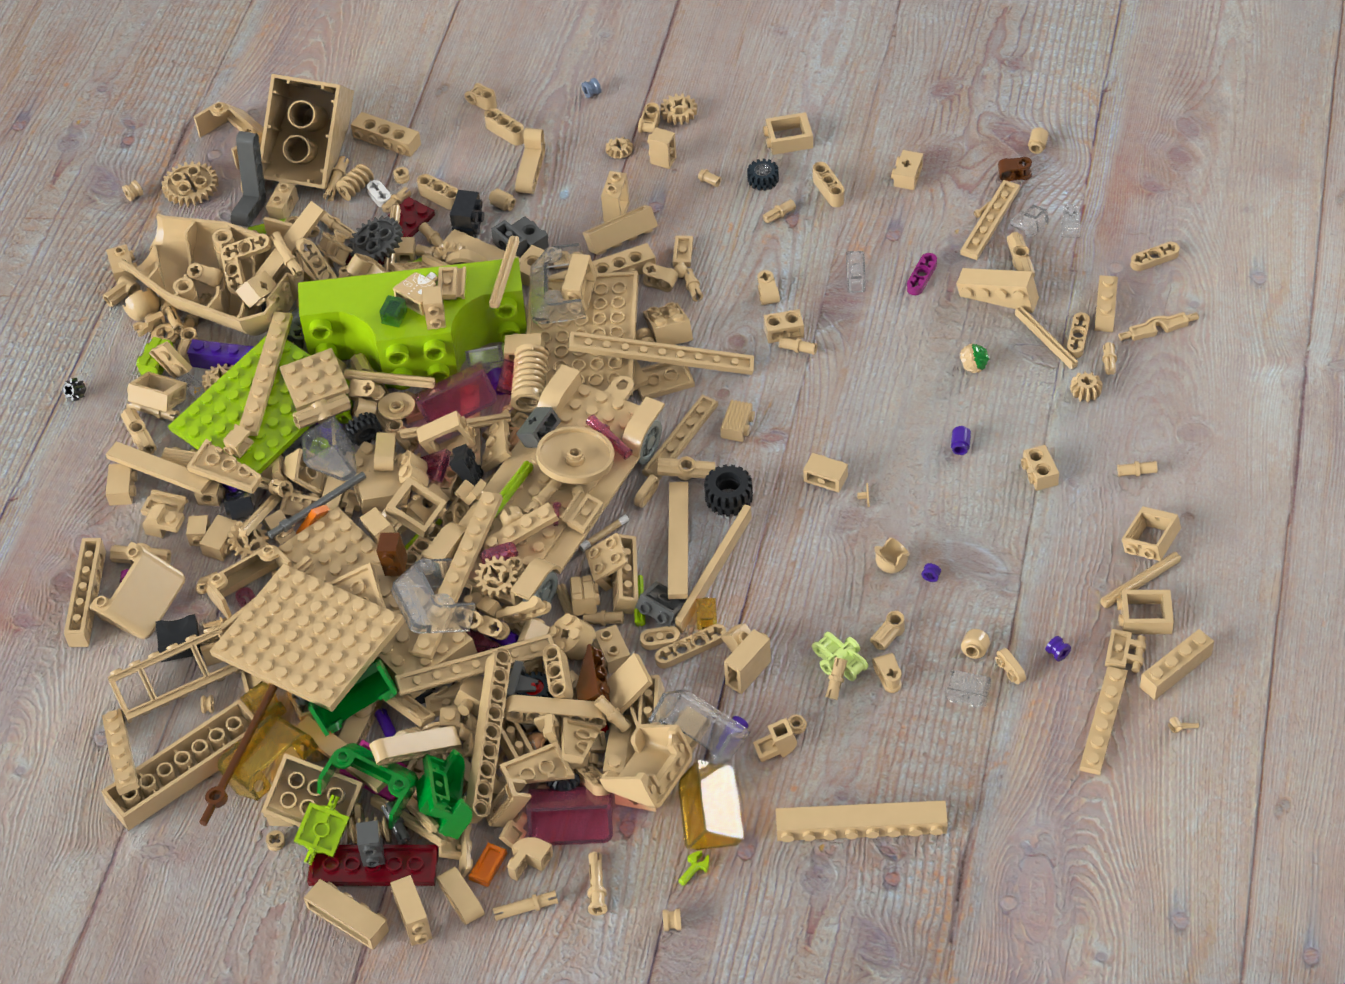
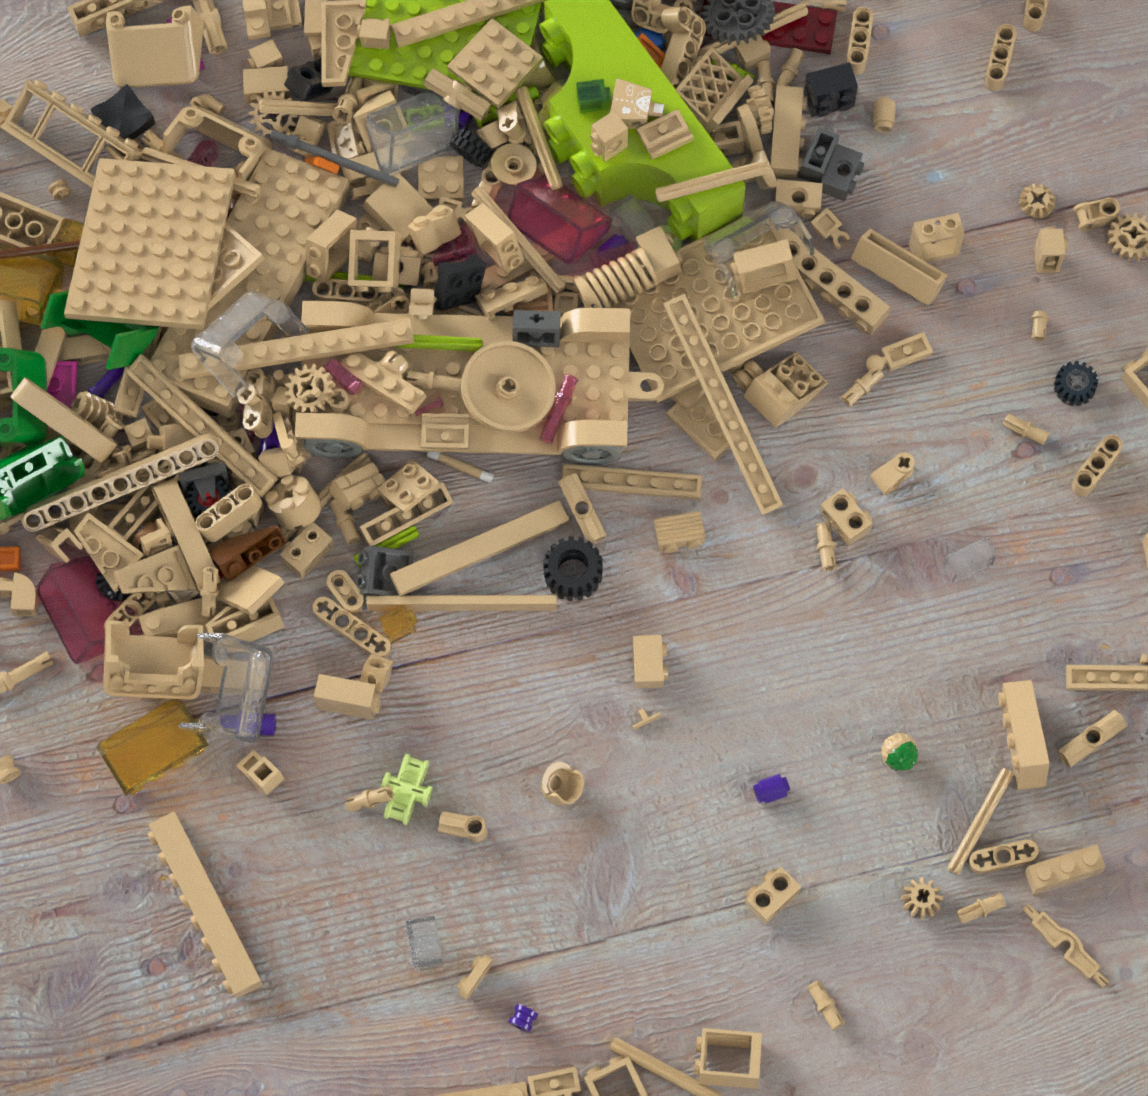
camera: 60 degrees right, 20 degrees up
tan beam [374,432,396,471] -> none
reddish brown brick [376,532,408,577] -> none
tan plate [499,812,529,849] -> none
tan beam [515,128,545,194] -> none
sand blue wheel [581,77,601,98] -> none
tan tile [634,474,660,508] -> none
tan piece [643,263,678,292] -> none
lime bar [678,850,709,886] -> none
tan plate [788,714,807,735] -> none
tan piece [872,653,902,693] -> none
magenta beam [907,253,937,295] -> none
dark purple bush [921,563,941,582] -> none
tan head [961,629,990,659] -> none

